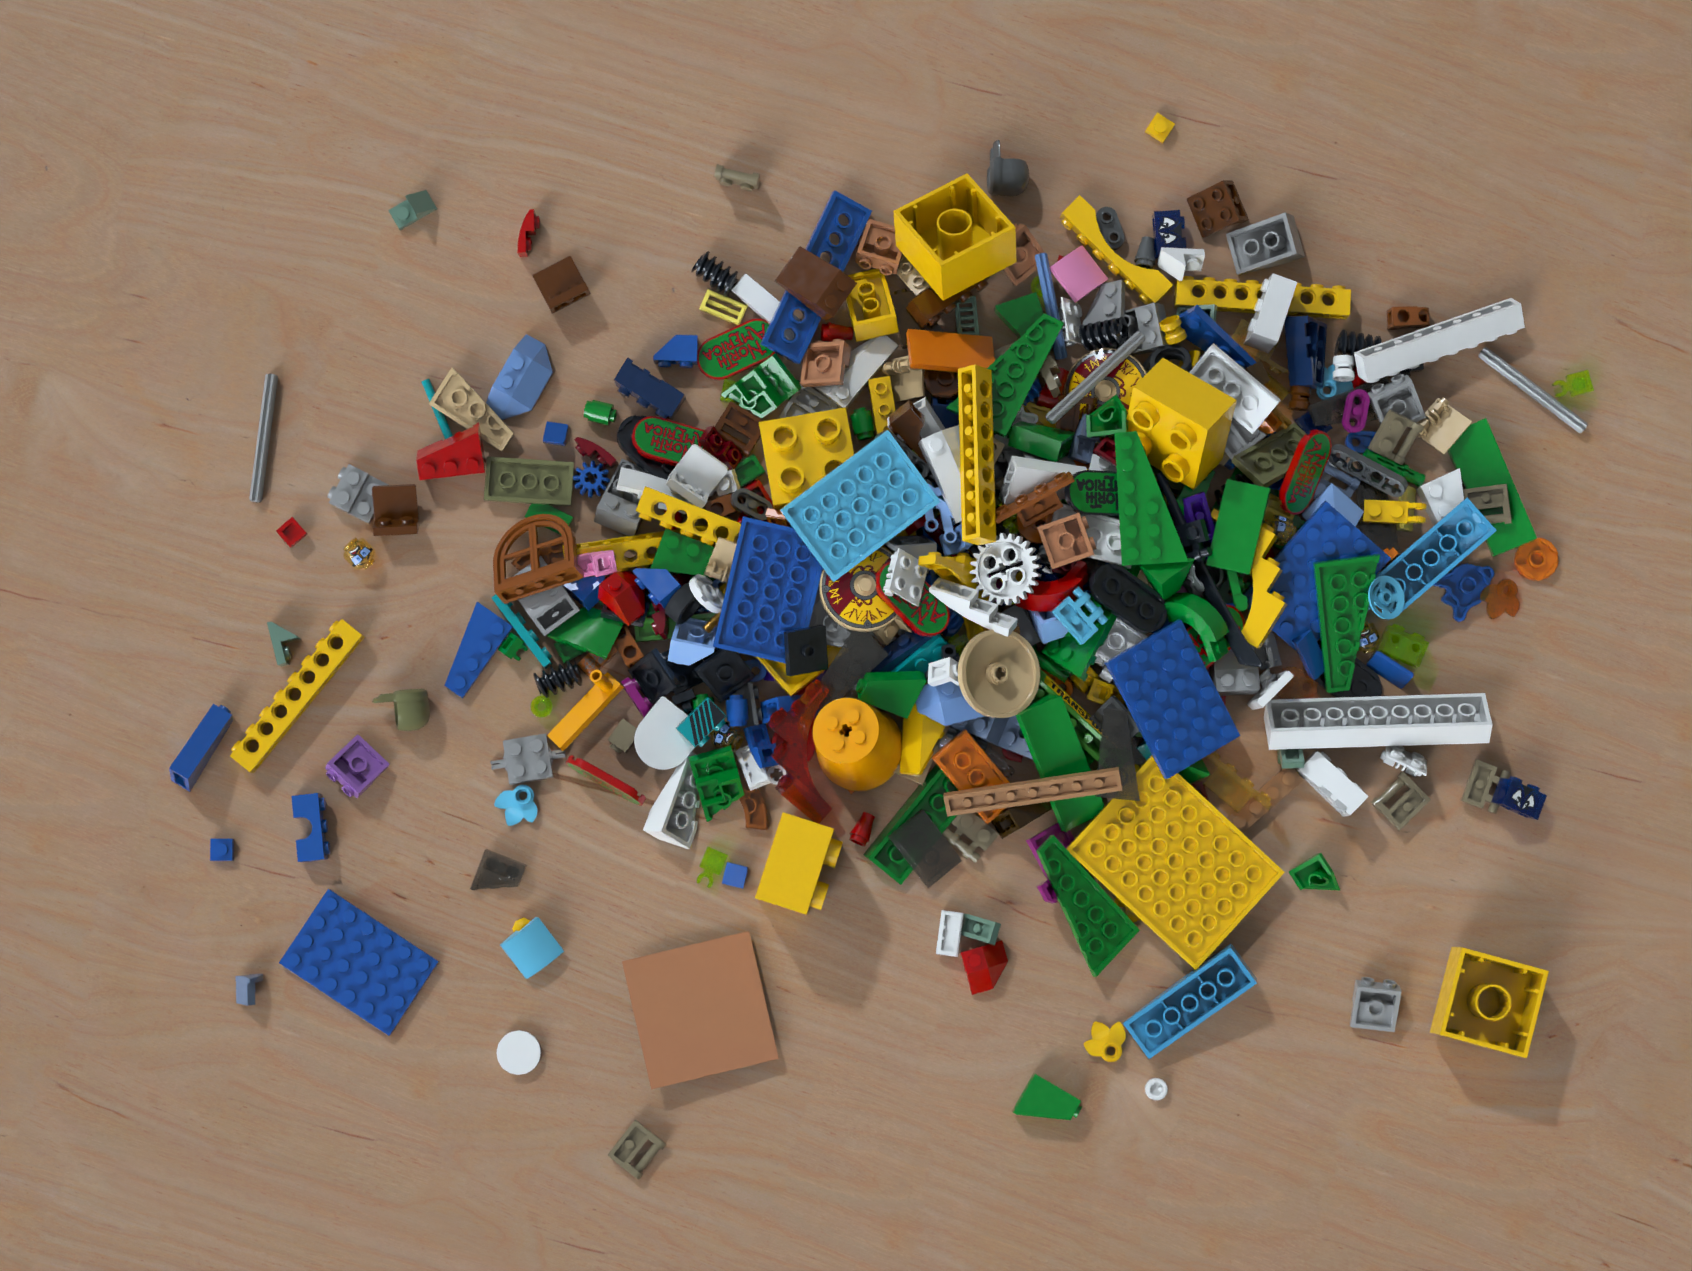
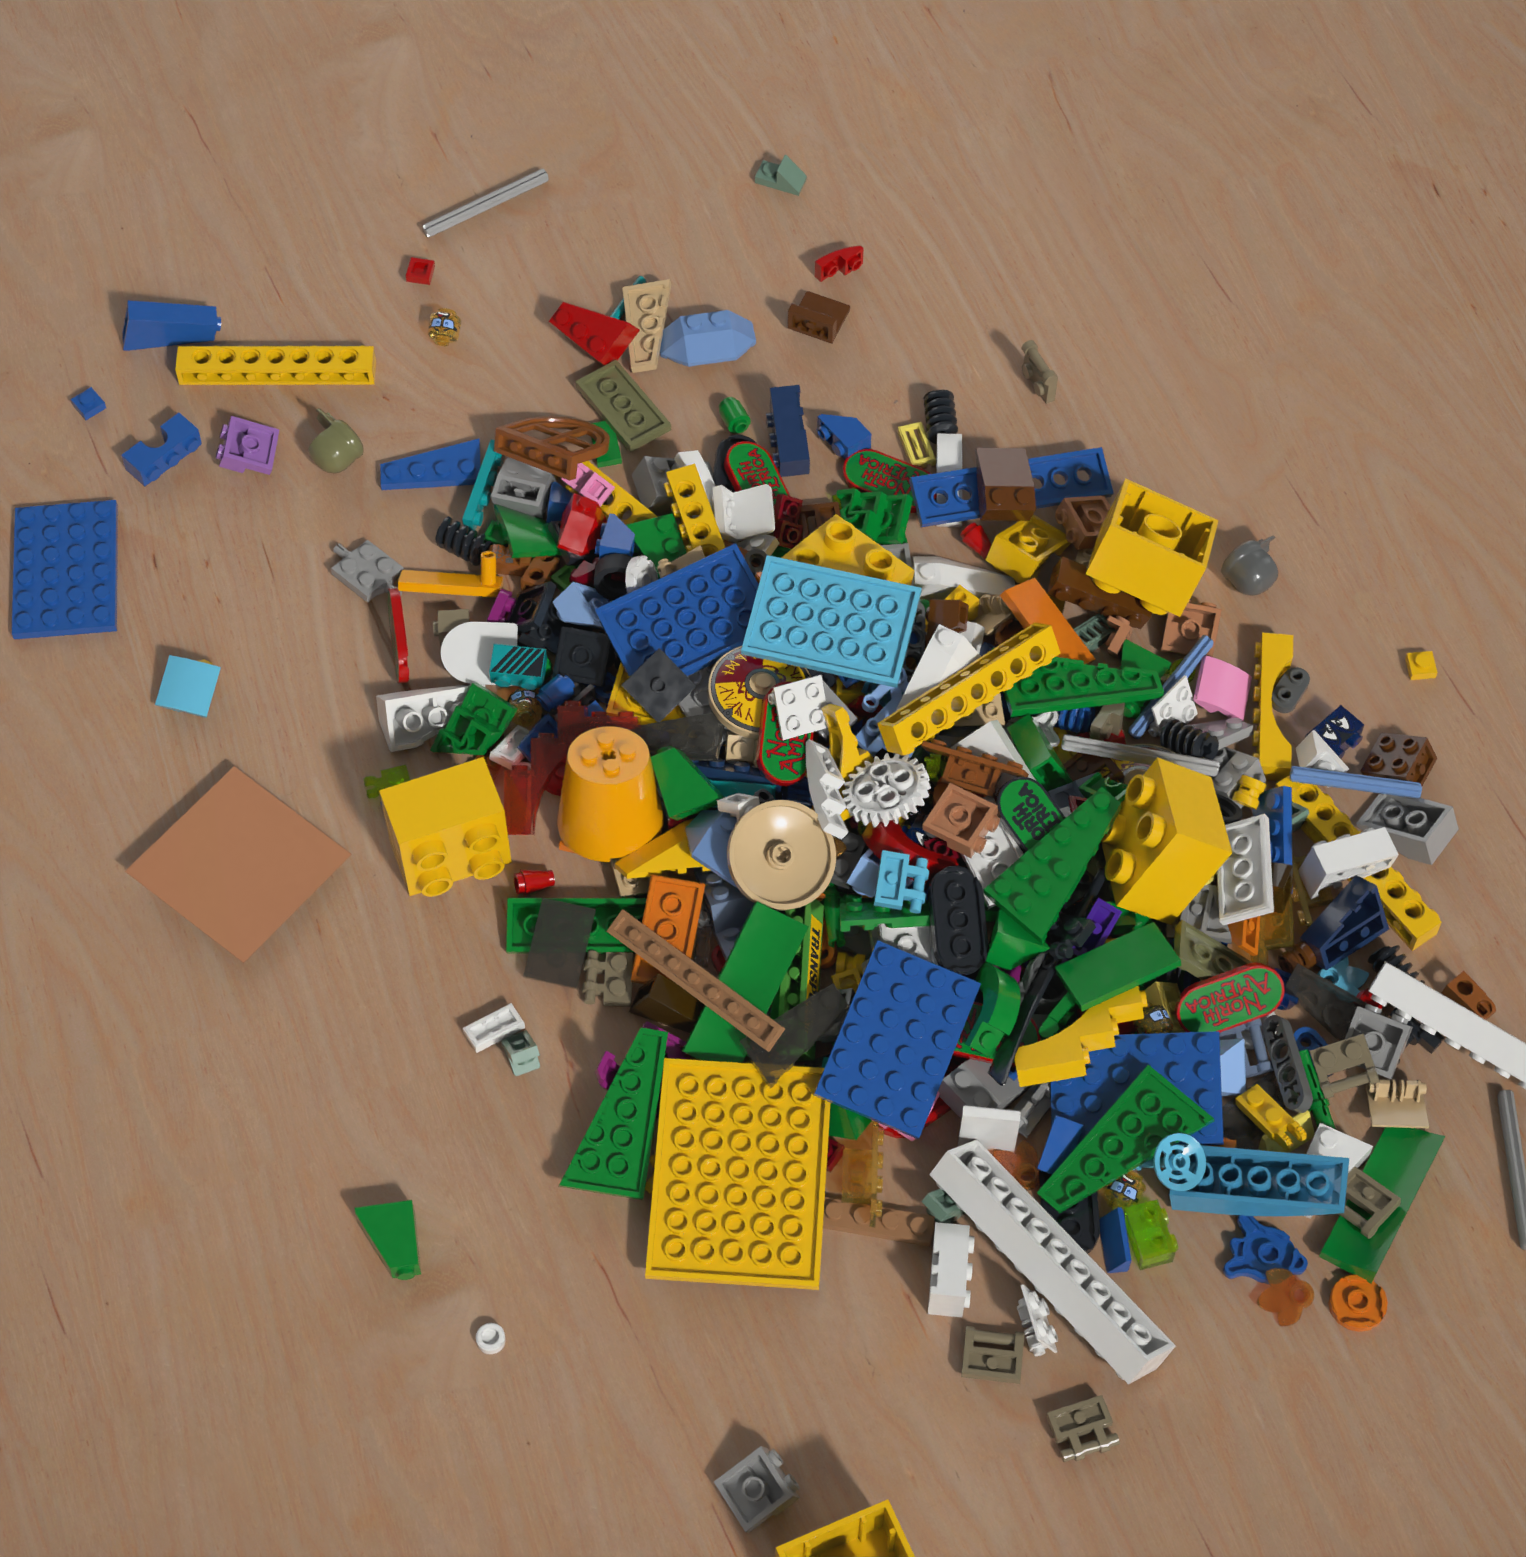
camera: 55 degrees right, 25 degrees down
sand green slope [267,622,301,667] -> none
light grey plate [328,464,388,524] -> none
reddish brown bracket [372,484,420,536] -> none
clear smoke wing [470,849,527,890] -> none
medium azure plate [494,785,538,826] -> none
white tile [496,1030,541,1075] -> none
green tile [498,632,528,661] -> none
clear neon green plate [530,696,553,718] -> none
blue slope [543,421,569,446] -> none
blue gear [573,461,610,498] -> none
dark red slope [574,437,618,469] -> none
dark tan plate [608,1119,666,1180] -> none
nougat plate [800,339,851,387] -> none
red slope [960,940,1008,995] -> none
yellow plate [1083,1021,1126,1062] -> none
dark azure slope [1123,944,1257,1059] -> none
dark grey cone [1134,236,1155,269] -> none
green slope [1289,853,1340,891] -> none
white wheel [1333,355,1355,382] -> none
magenta plate [1342,389,1370,433] -> none
clear blue brick [1491,776,1547,820] -> none
none -> nougat bracket [1106,615,1133,659]
none -> medium blue axle [1289,766,1422,798]

